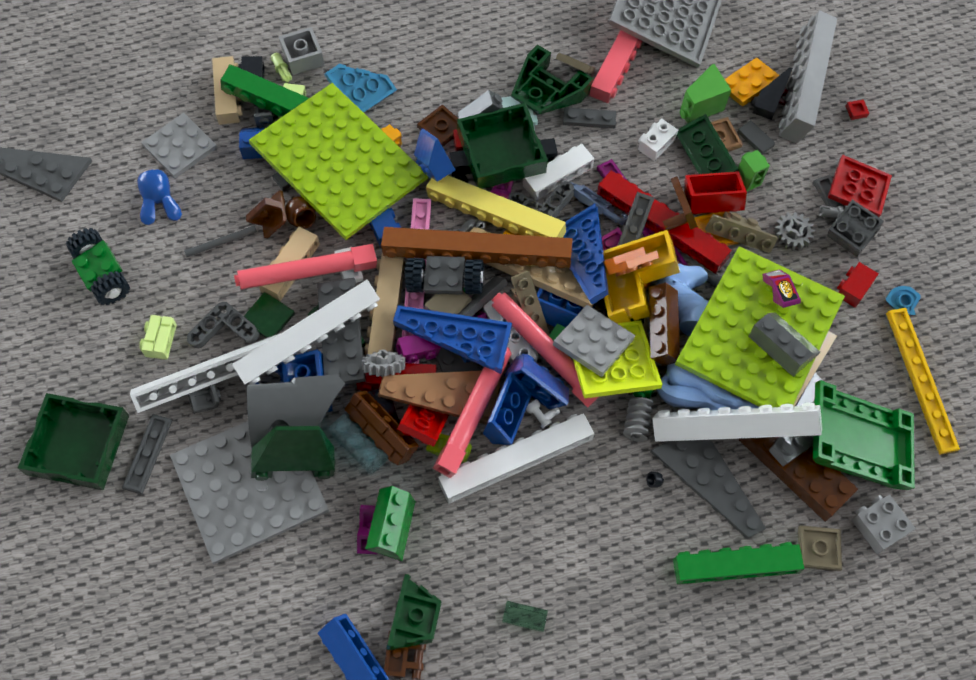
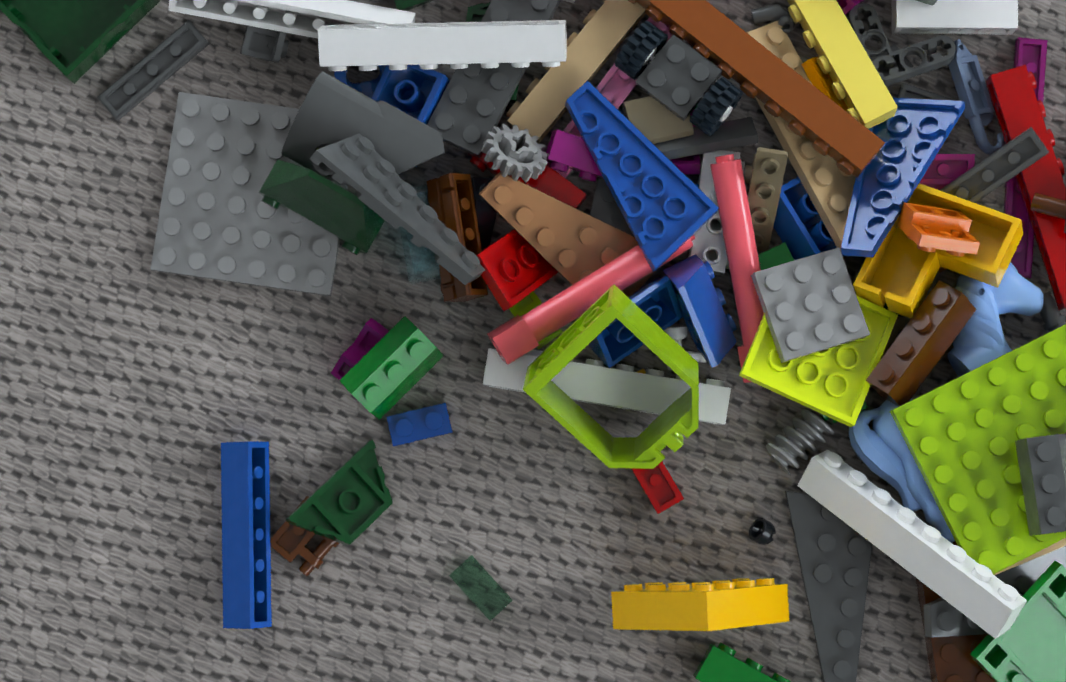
camera: 40 degrees right, 20 degrees up
none -> dark grey wing [309,133,485,285]
none -> blue plate [386,403,453,446]
none -> lime container [523,284,699,469]
none -> yellow piece [611,578,789,631]
none -> red plate [631,461,684,514]

